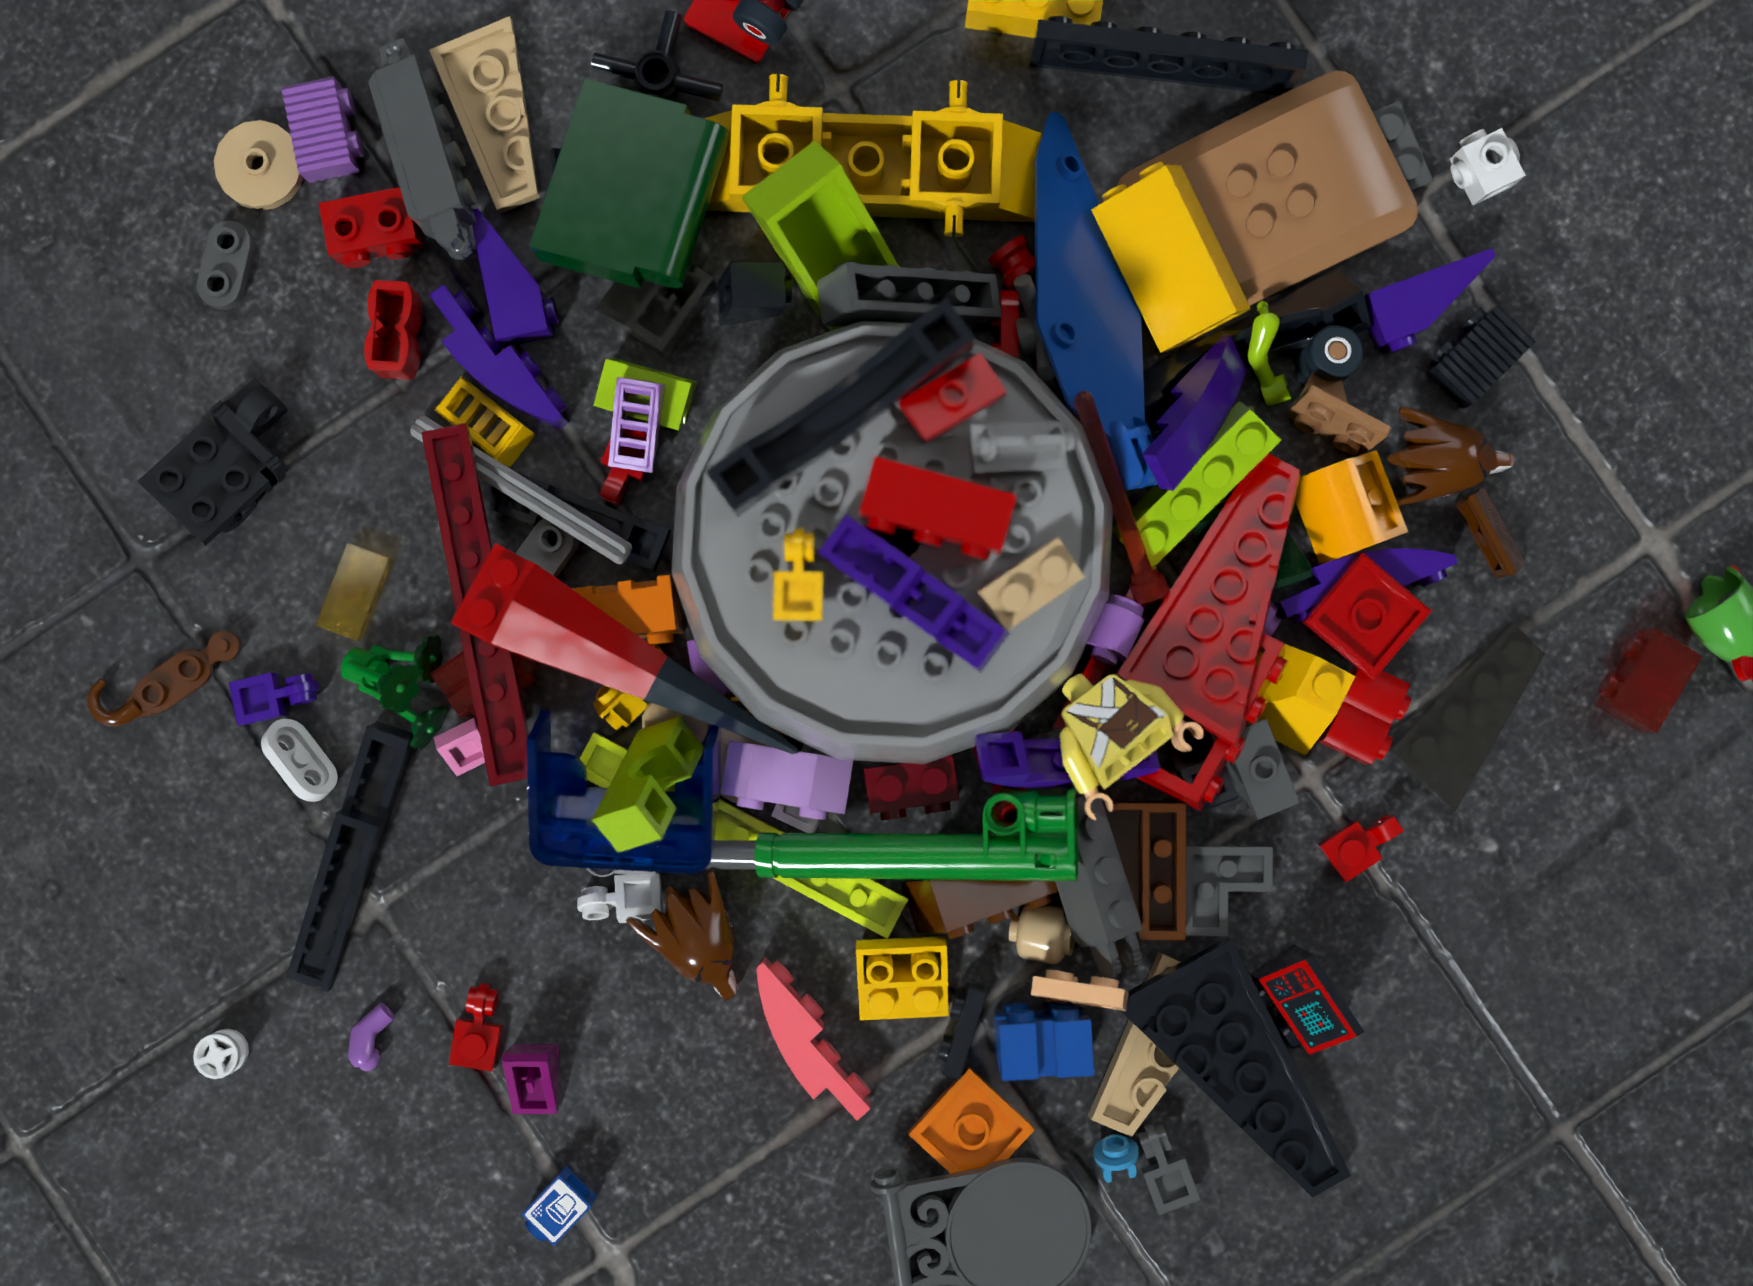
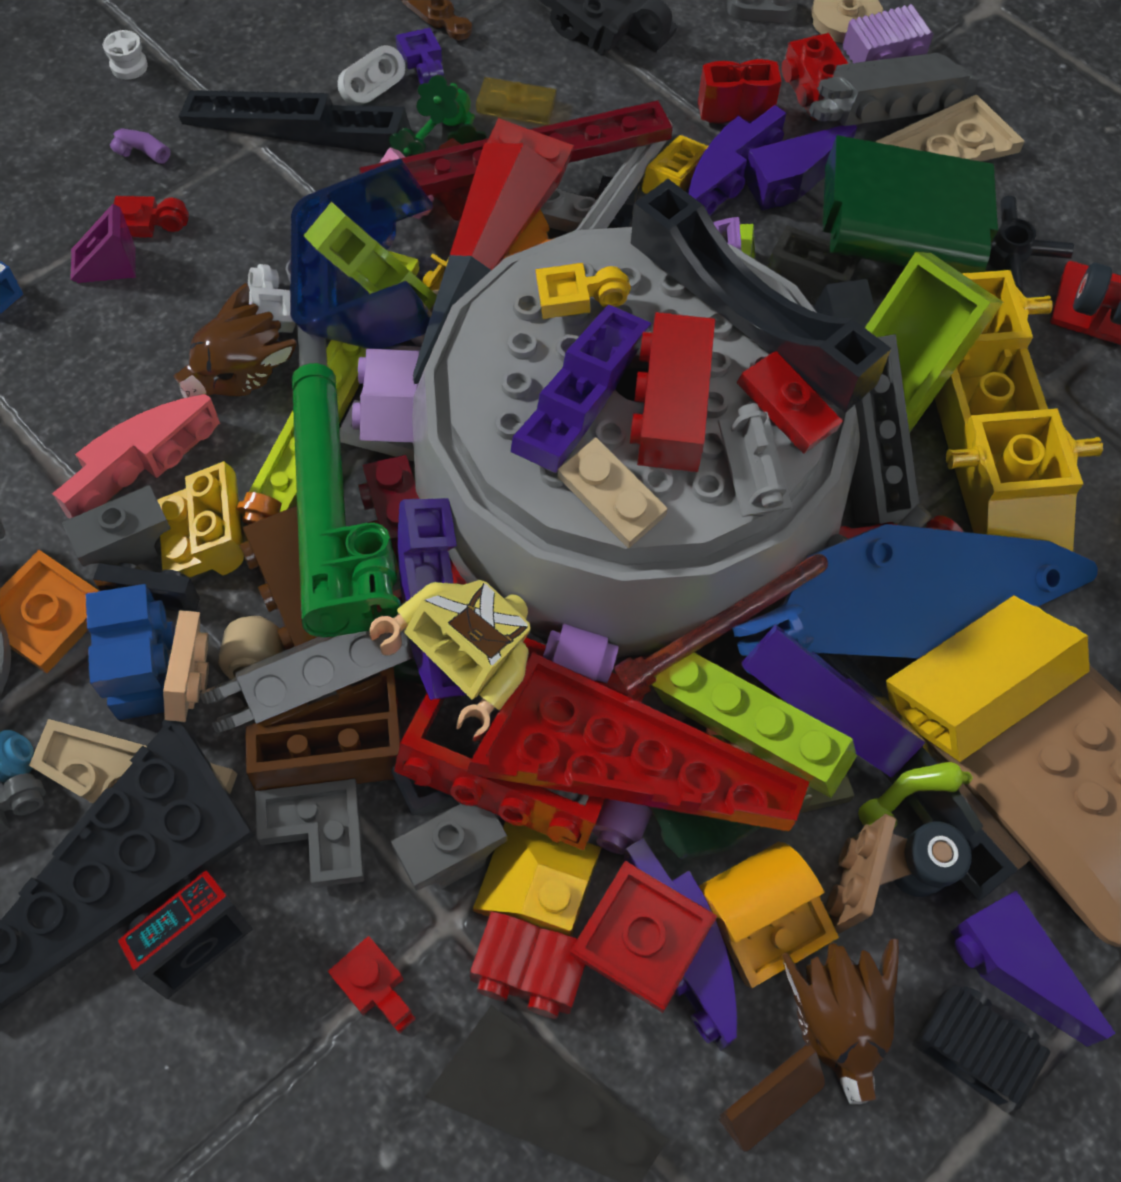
camera: 80 degrees right, 25 degrees down
none -> dark grey brick [62,485,171,567]
none -> orange plate [236,492,282,525]

